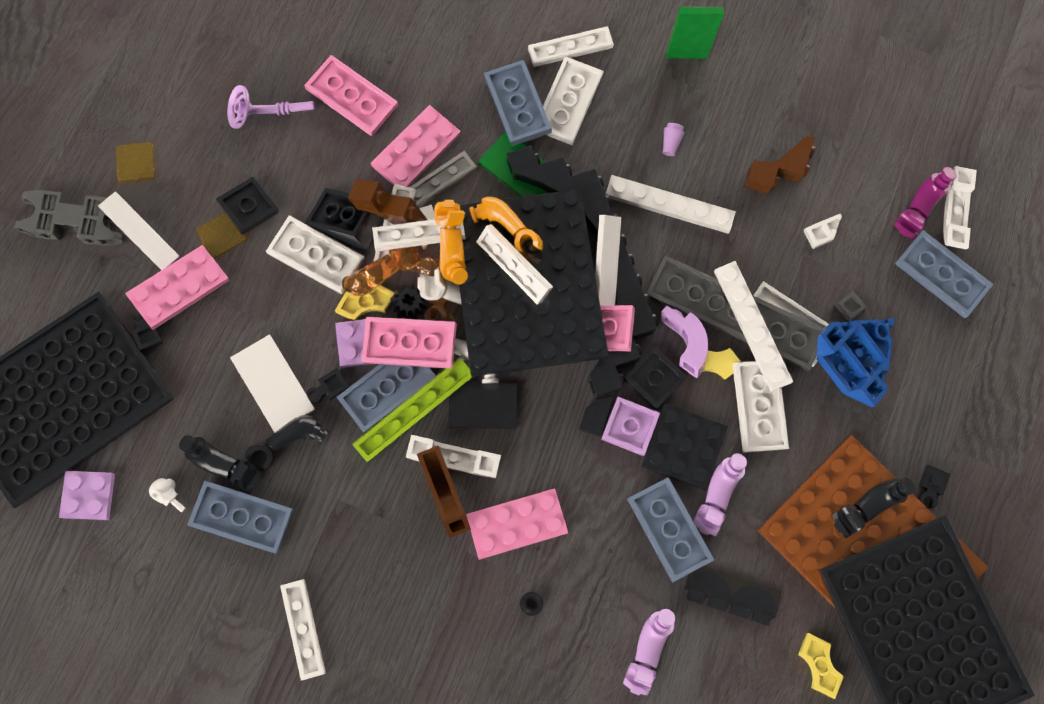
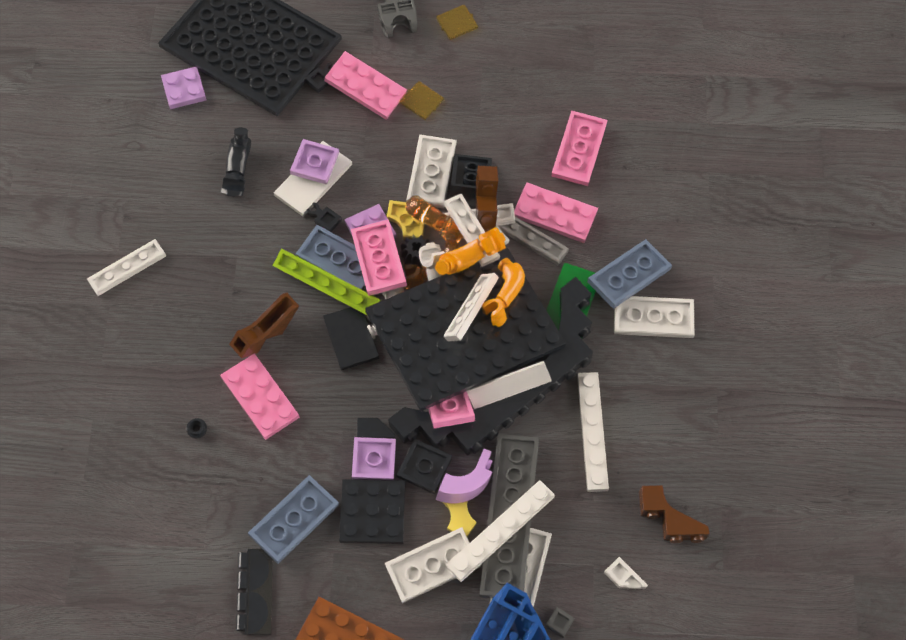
camera: 75 degrees right, 10 degrees down
white tile [98,191,180,271] -> none
white piece [149,478,185,512] -> none
sand blue plate [187,481,294,554] -> none
black plate [216,177,279,235] -> none
lavender dish [227,85,315,129] -> none
black piece [245,415,329,469] -> none
white slope [406,435,501,478] -> none
white tile [528,26,614,67] -> none
lavender piece [623,609,675,695] -> none
lavender cone [662,123,685,156] -> none
green tile [666,6,724,59] -> none
lavender piece [693,453,747,536] -> none
none -> lavender plate [290,139,339,184]

